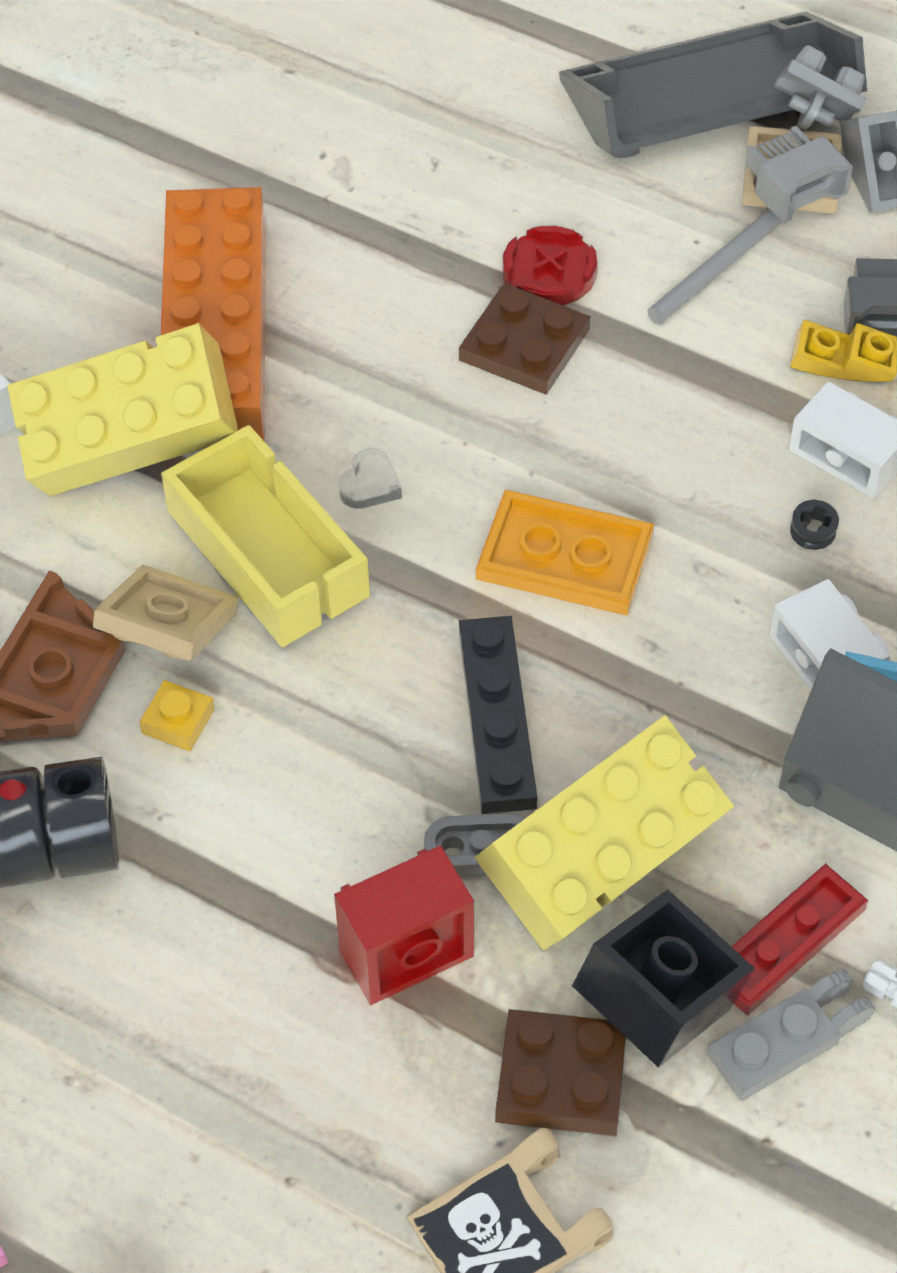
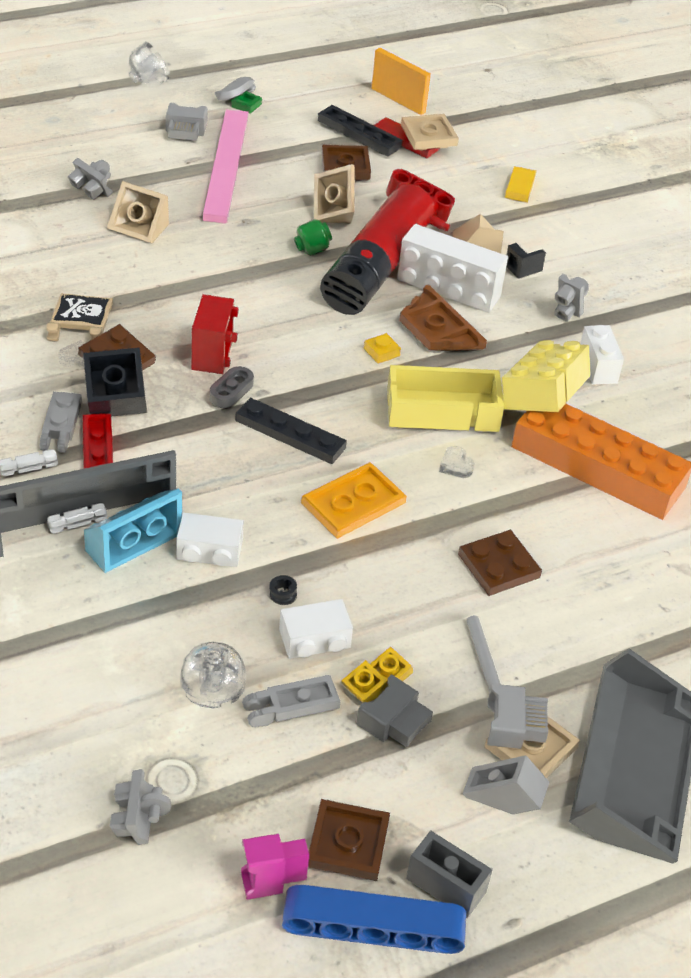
camera: 120 degrees right, 10 degrees down
tan plate [93,565,238,662] -> none
light yellow piece [474,715,735,951] -> none
red tile [502,226,598,305] -> none
light grey hips [773,45,866,131] -> none

